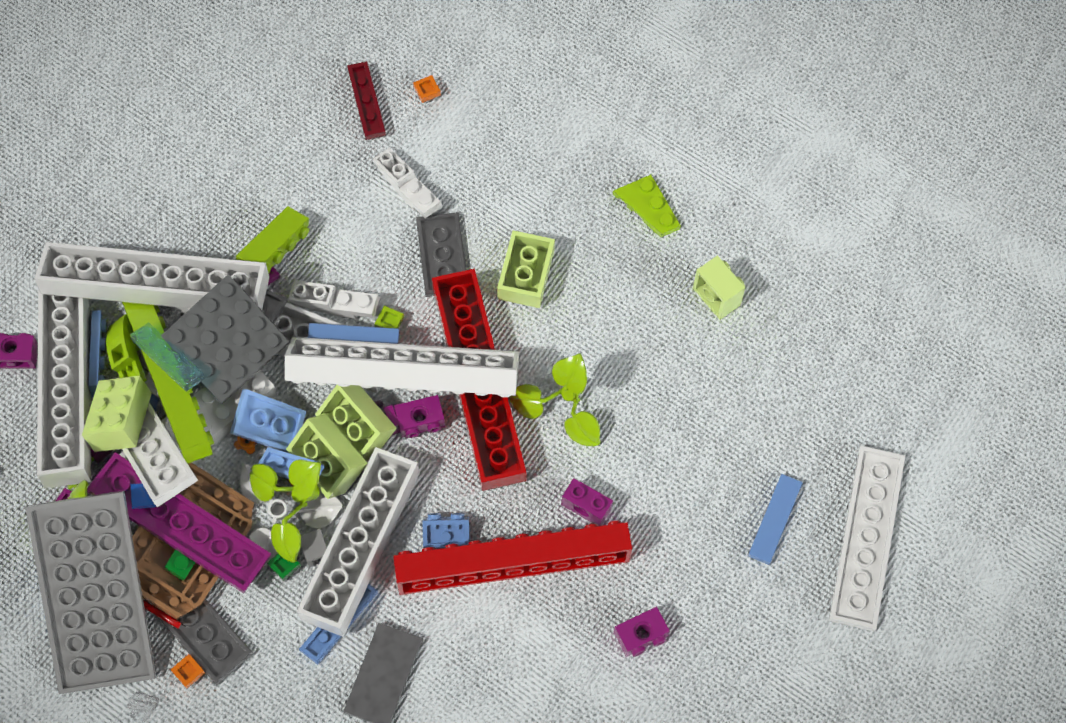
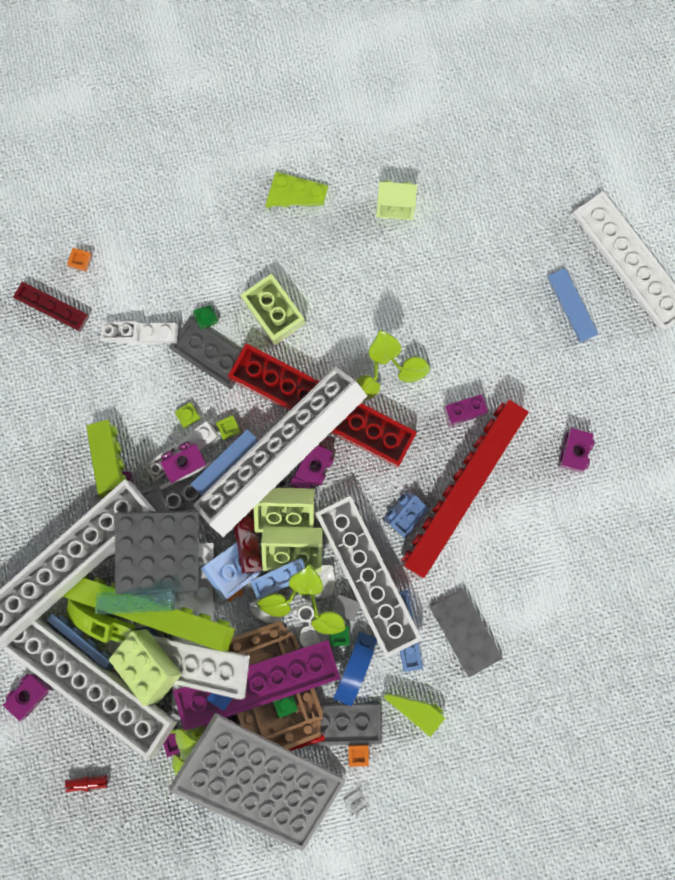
camera: 45 degrees left, 15 degrees up
none -> magenta brick [158,441,206,483]
none -> lime plate [174,402,201,429]
none -> green plate [193,305,218,329]
none -> dark red plate [234,510,263,574]
none -> blue arch [333,631,377,706]
none -> lime slope [383,692,445,737]

